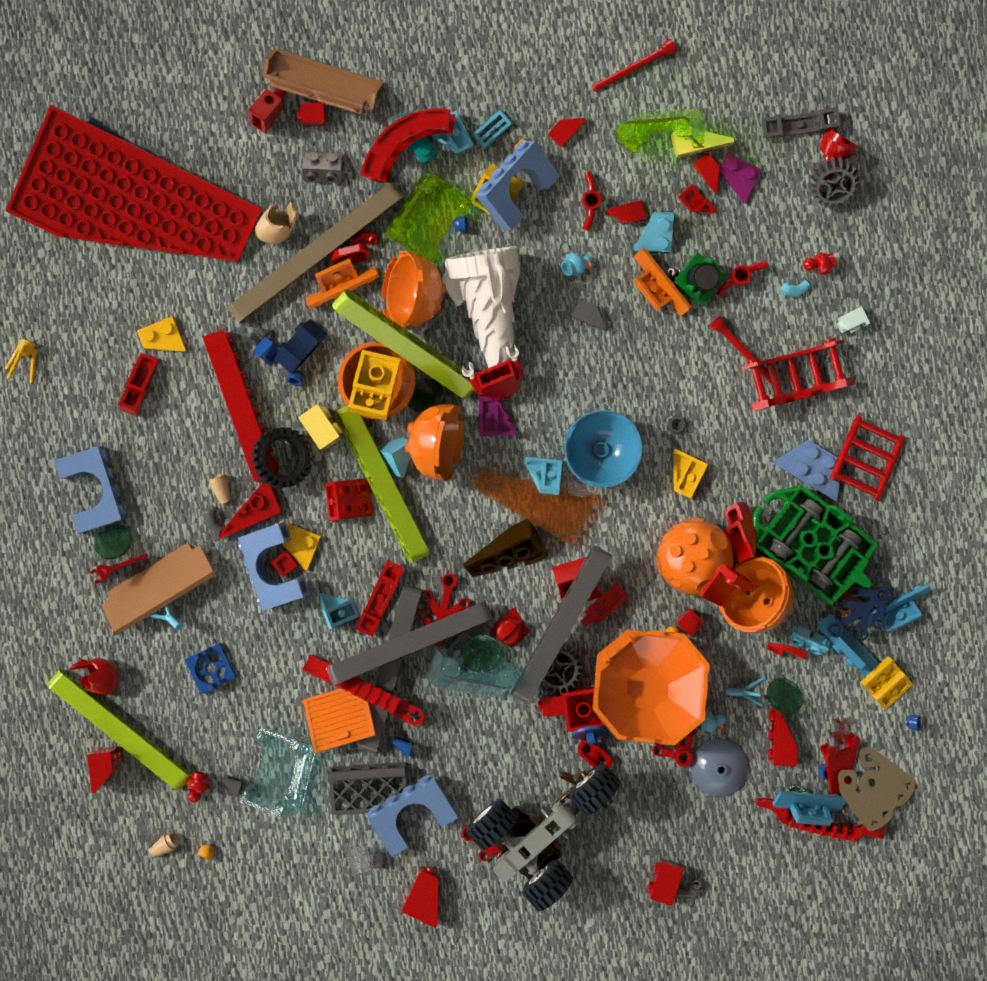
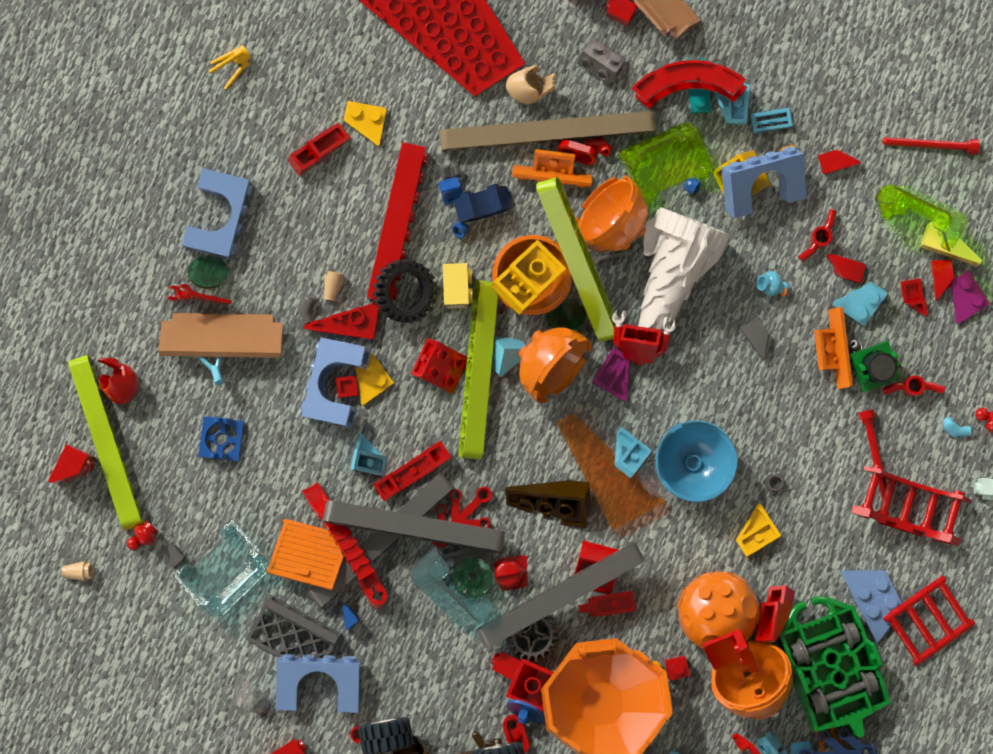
camera: 25 degrees right, 5 degrees down
light orange hinge [197,844,214,861] -> none

